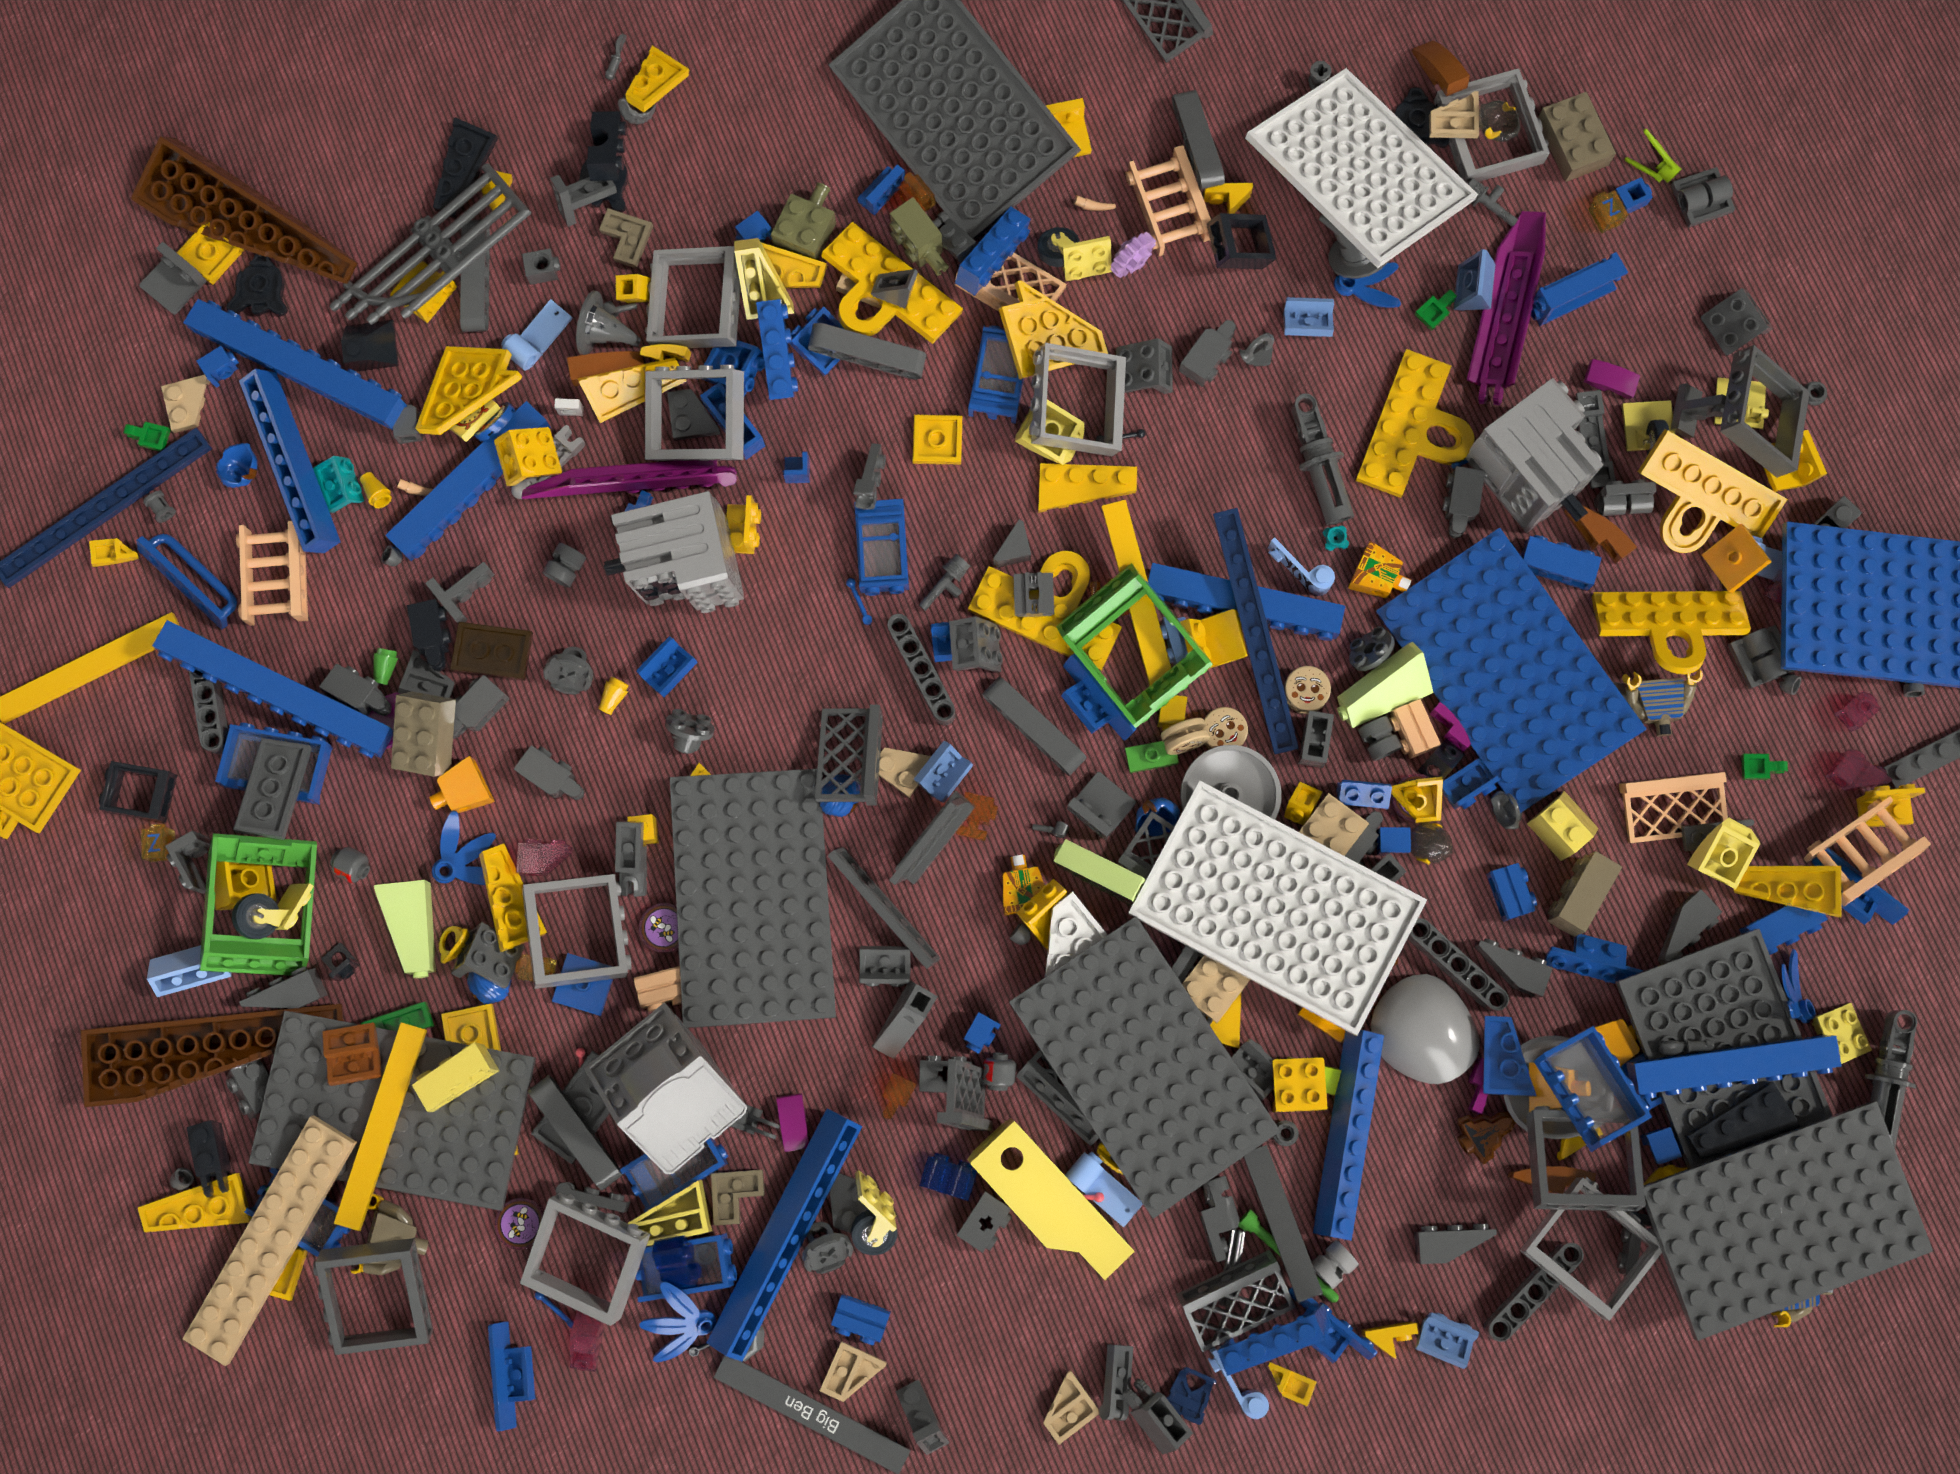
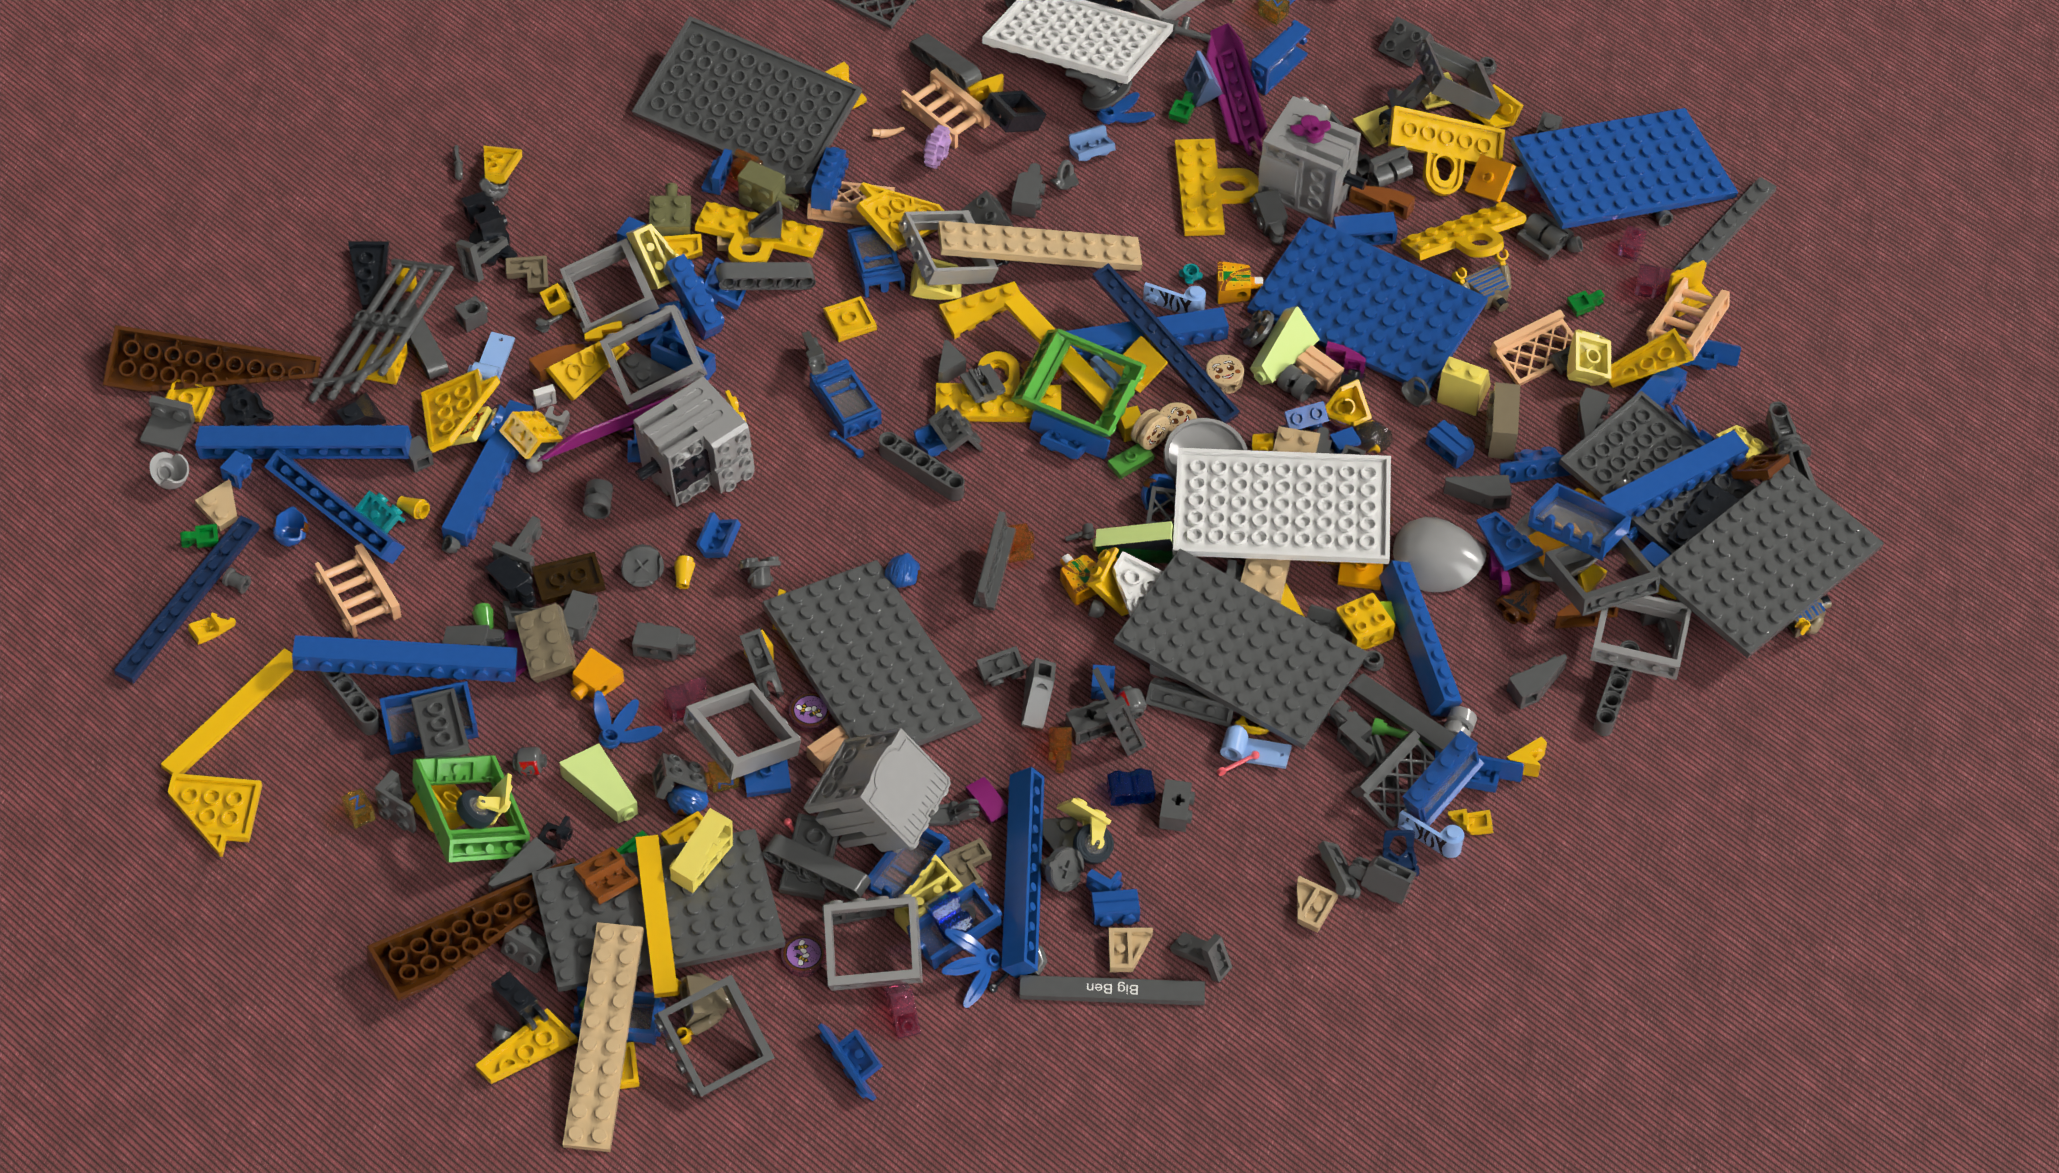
camera: 30 degrees left, 25 degrees down
black window [99,761,178,823] -> none
blue piece [136,534,237,630] -> none
light blue brick [147,945,232,997] -> none
light nougat helmet [397,479,433,496] -> none
yellow piece [439,926,470,964] -> none
yellow wing [479,844,547,953] -> none
blue hinge [535,1291,577,1330] -> none
dark grey piece [576,290,641,355] -> none
blue panel [783,451,810,483] -> none
dark grey fence [815,705,883,806] -> none
dark grey tile [828,847,940,969] -> none
tan wing [879,748,931,798] -> none
medium blue bracket [914,741,973,803] -> none
dark grey piece [919,554,970,611] -> none
light yellow piece [967,1118,1135,1280] -> none
dark grey beam [982,676,1087,776] -> none
light yellow plate [1038,227,1112,281] -> none
dark grey bracket [1067,772,1136,841] -> none
dark grey piece [1291,393,1354,526] -> none
dark grey brick [1298,710,1334,768] -> none
dark grey beam [1407,918,1509,1012] -> none
medium blue bracket [1415,1312,1479,1369] -> none
blue bracket [1442,758,1500,810] -> none
magenta slope [1584,359,1640,399] -> none
none -> light grey helmet [150,452,189,490]
none -> tan plate [938,221,1142,271]
none -> blue bracket [1086,869,1123,892]
none -> magenta plate [1290,115,1331,143]
none -> reddish brown plate [1731,454,1790,481]

